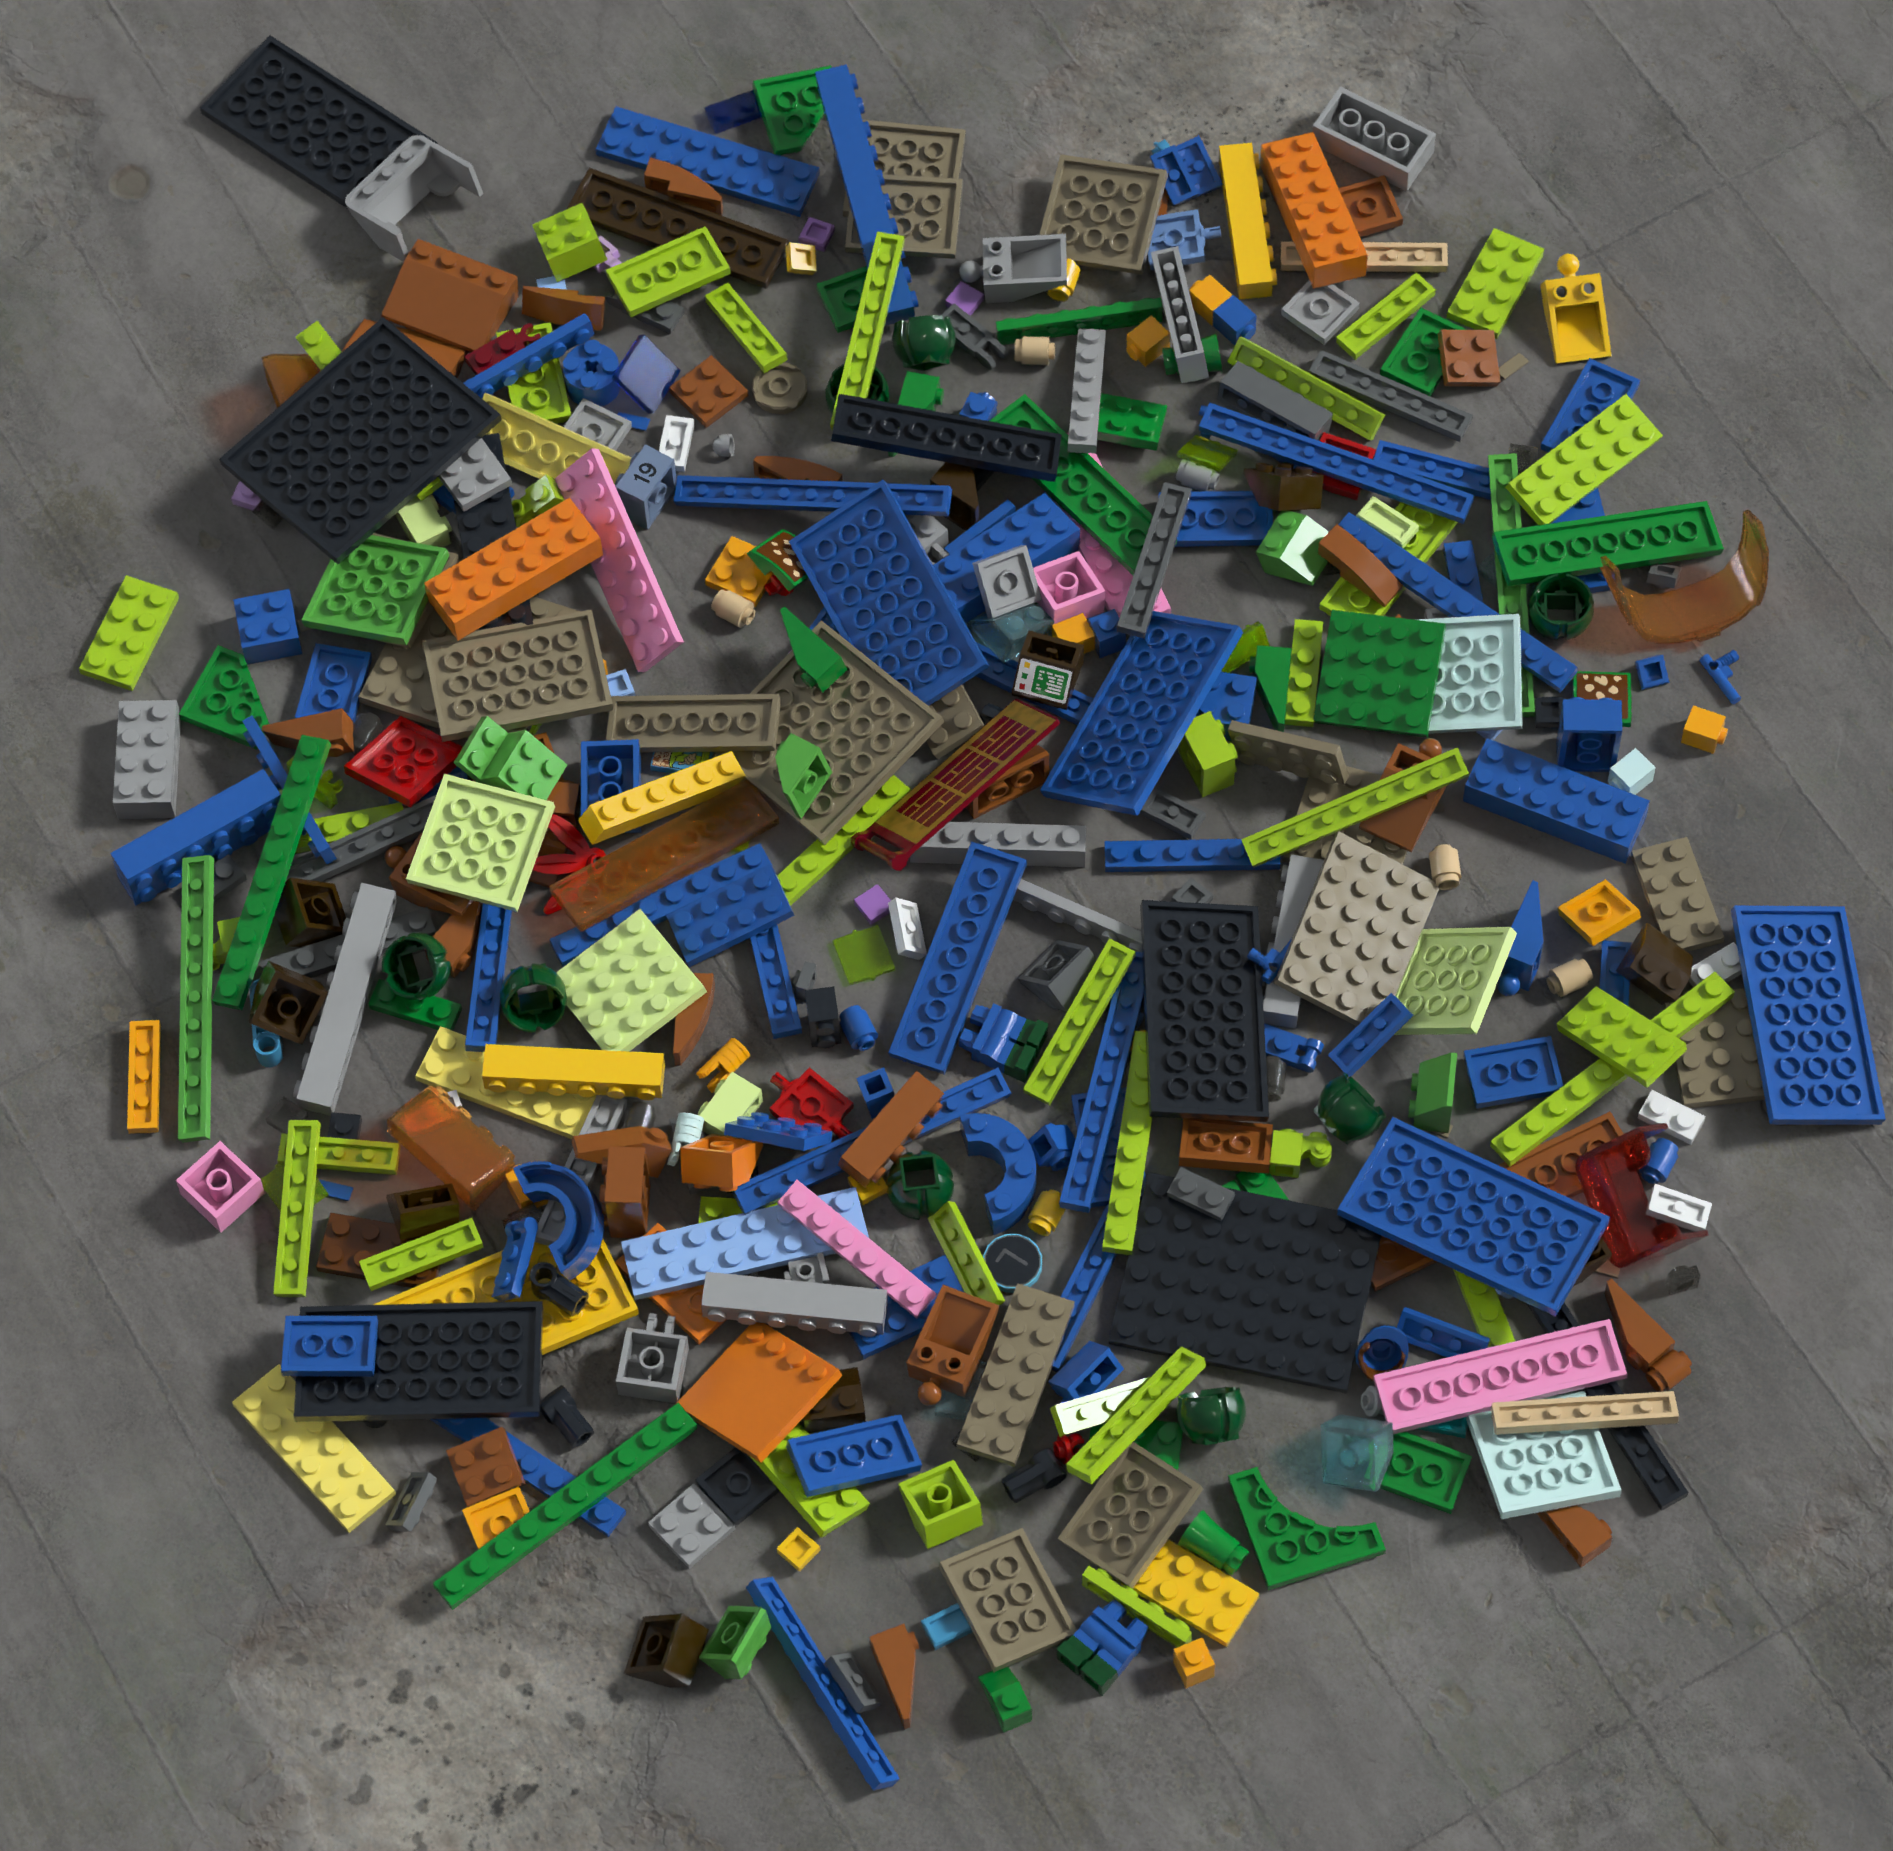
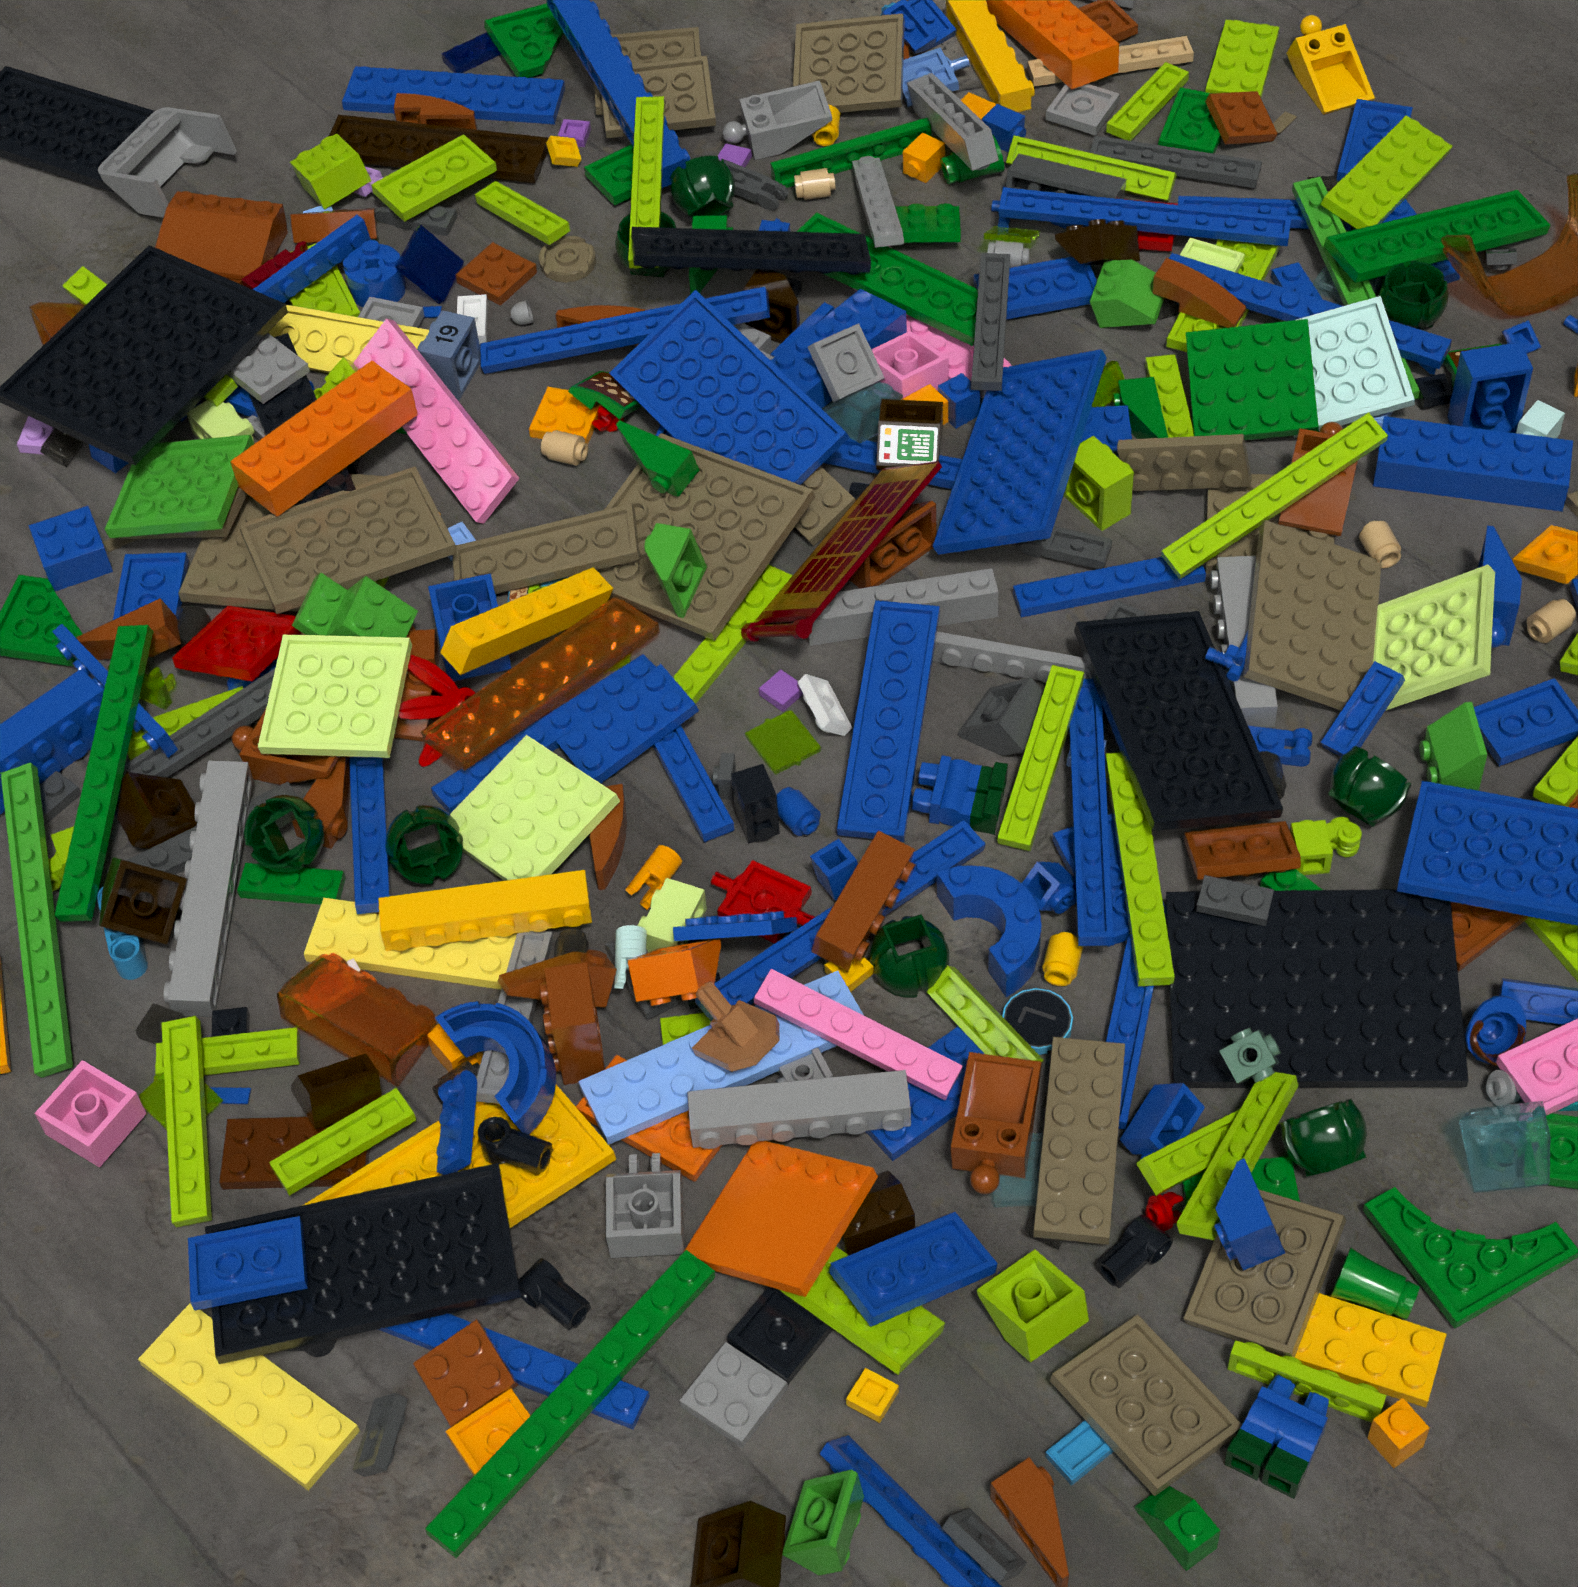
camera: 10 degrees left, 10 degrees down
none -> medium nougat piece [692,981,780,1072]
none -> blue slope [1214,1158,1285,1271]
none -> sand green brick [1220,1028,1281,1083]

